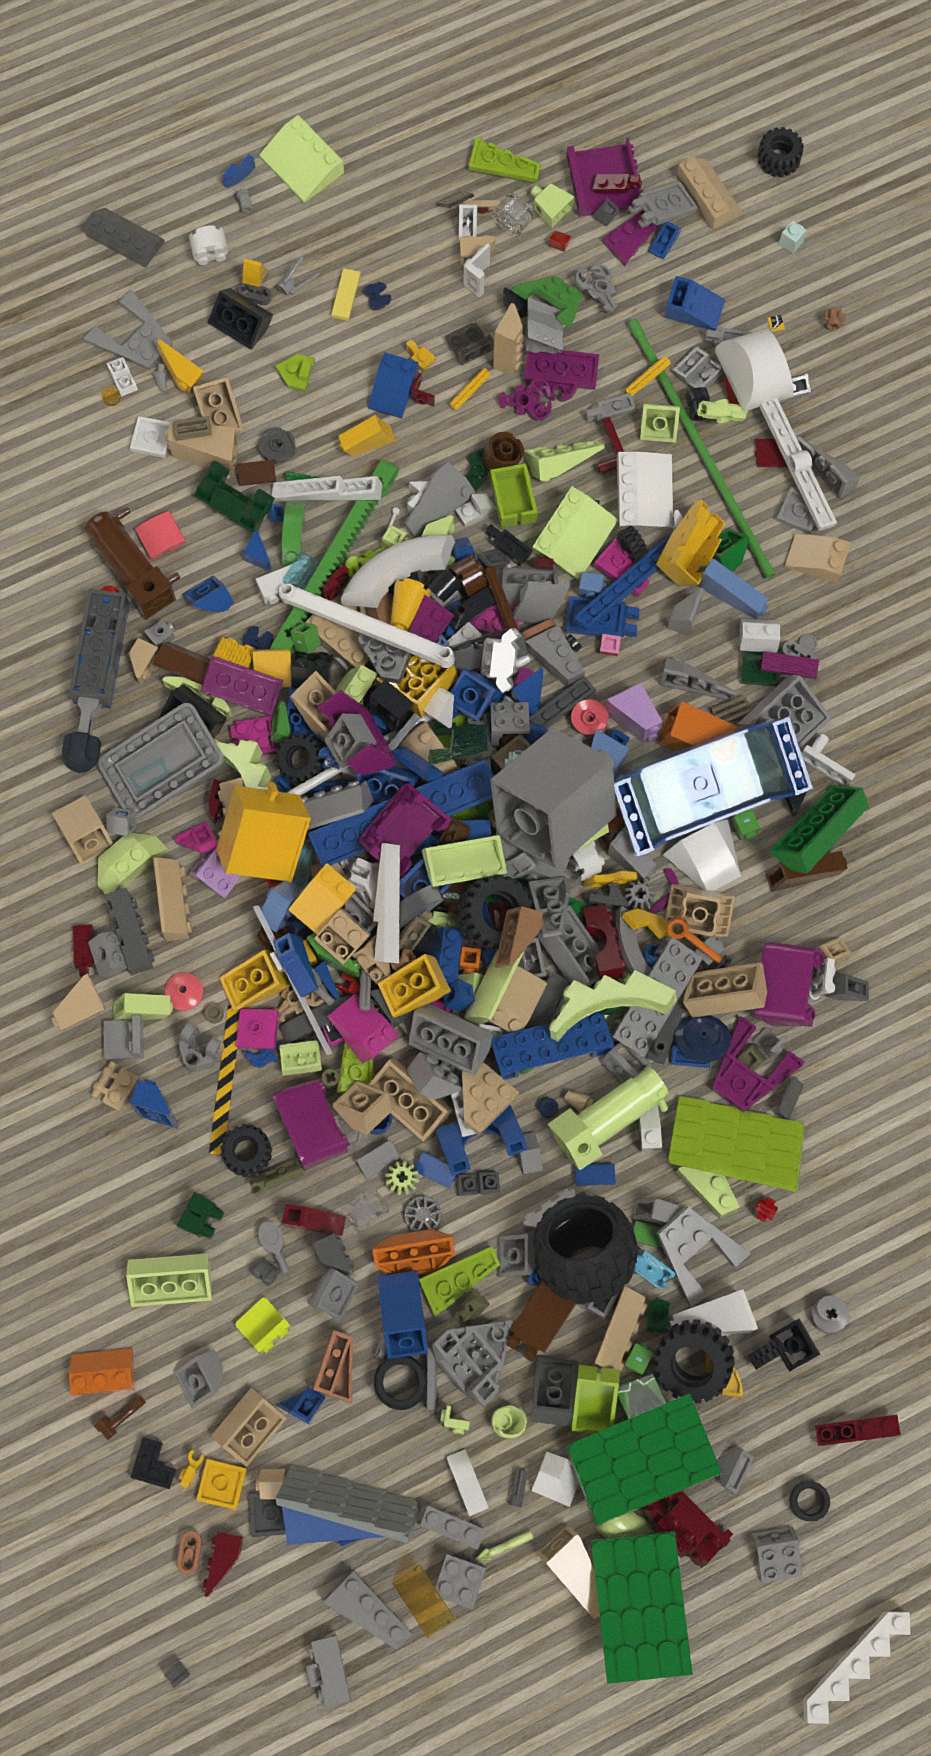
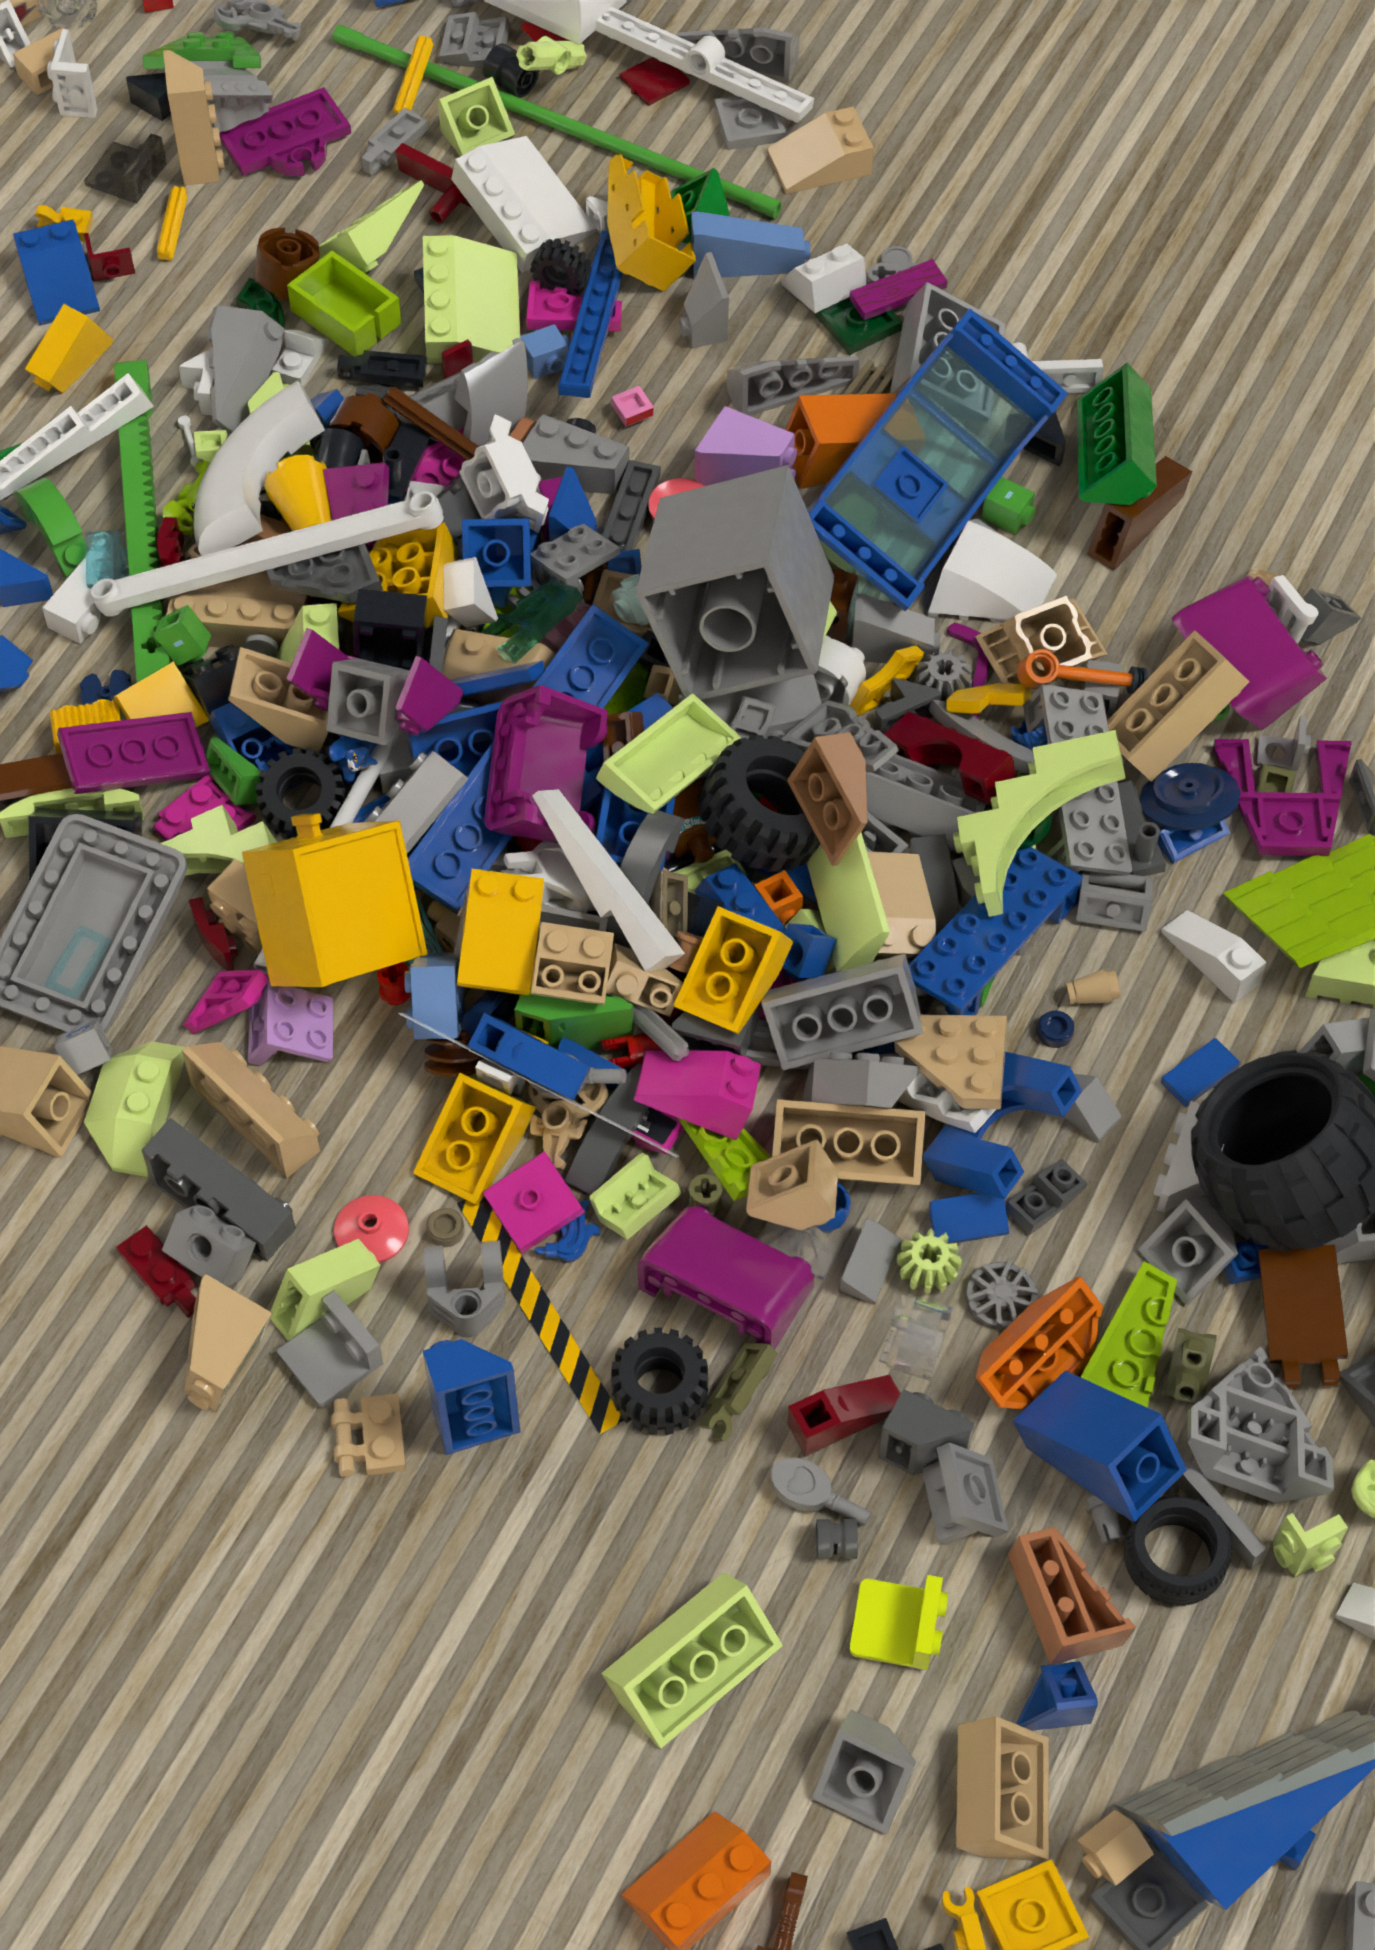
camera: 35 degrees left, 15 degrees down
dark green hips [176,1192,224,1239] -> none
magenta animal [498,378,552,420] -> none
yellowish green piece [548,1067,669,1170] -> none
blue tile [565,596,640,637] -> none

